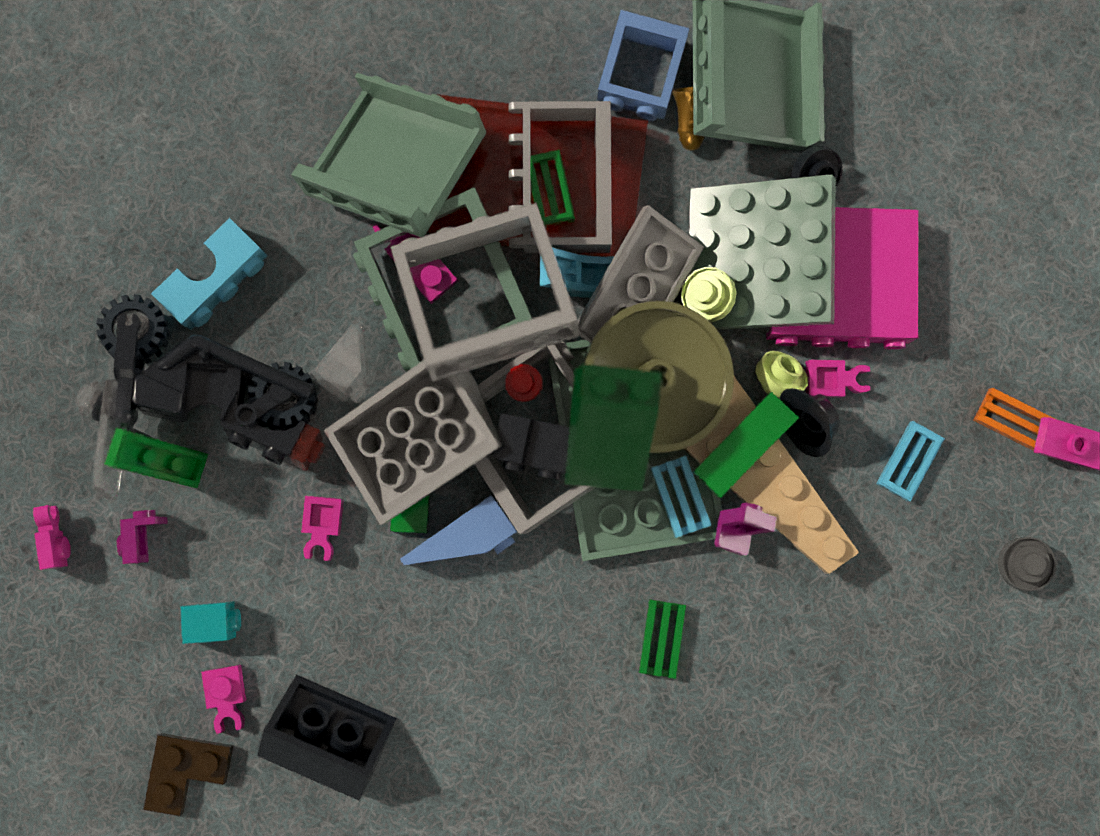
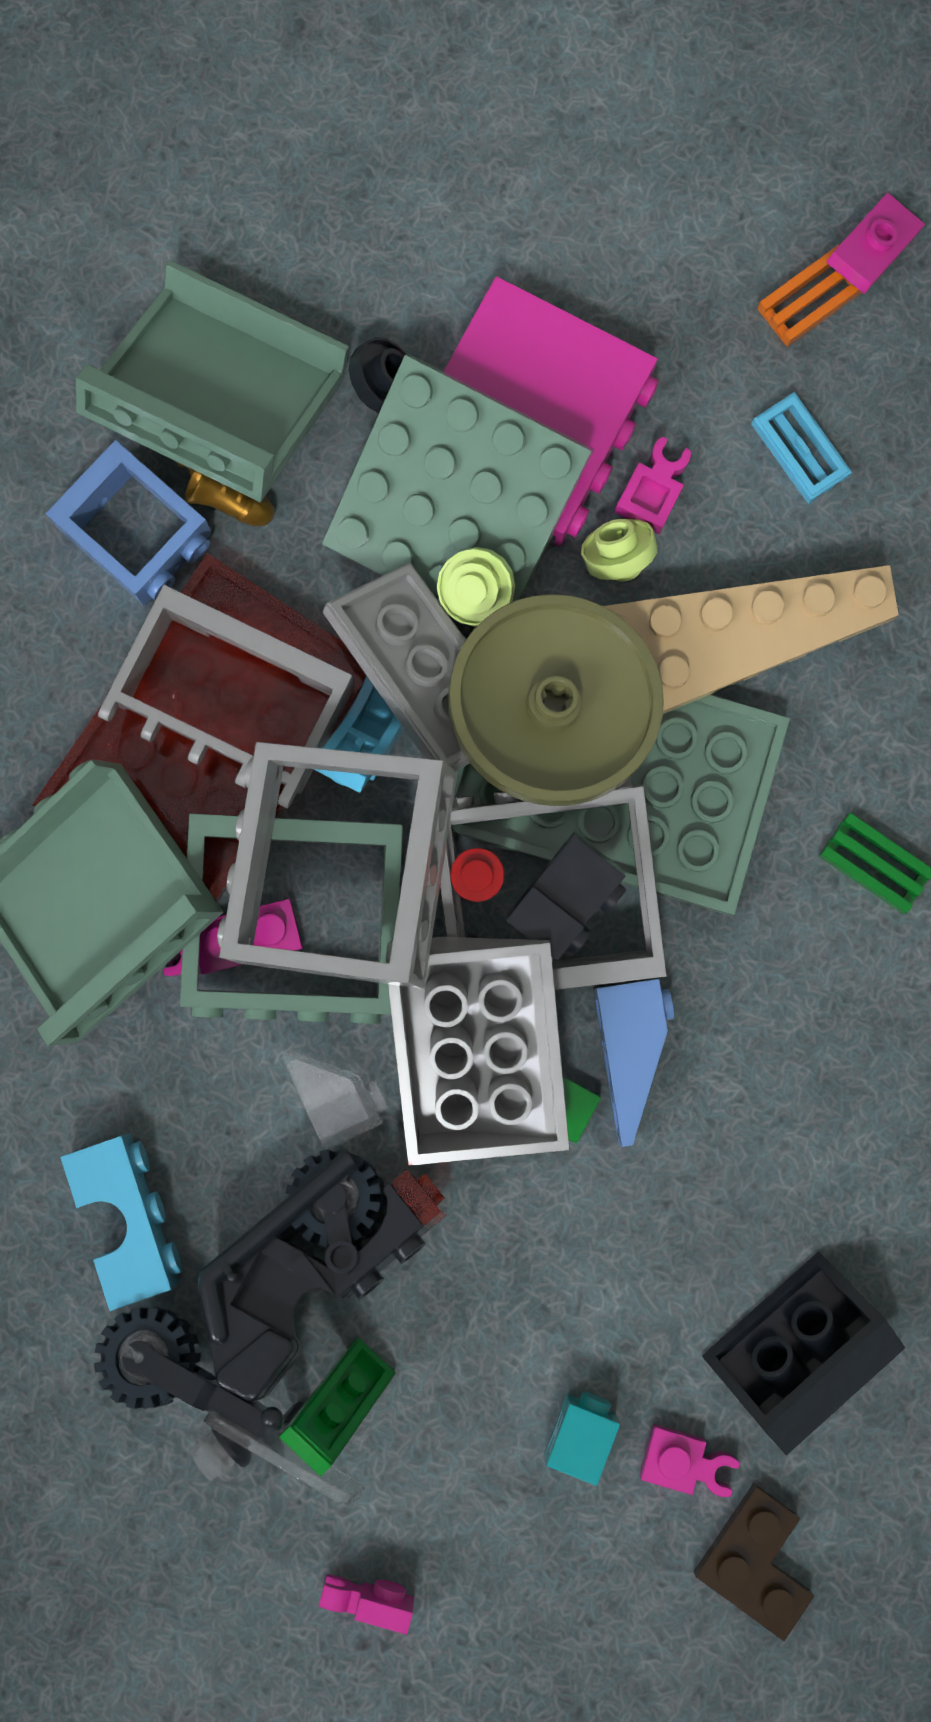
camera: 65 degrees left, 0 degrees up
magenta bracket [117,510,168,564] -> none
dark pink plate [301,496,344,561] -> none
green tile [531,150,575,228] -> none
dark green slope [565,364,662,491] -> none
medium azure tile [650,456,711,538] -> none
green tile [693,392,798,498] -> none
magenta bracket [714,503,777,556] -> none
black piece [780,388,840,457] -> none

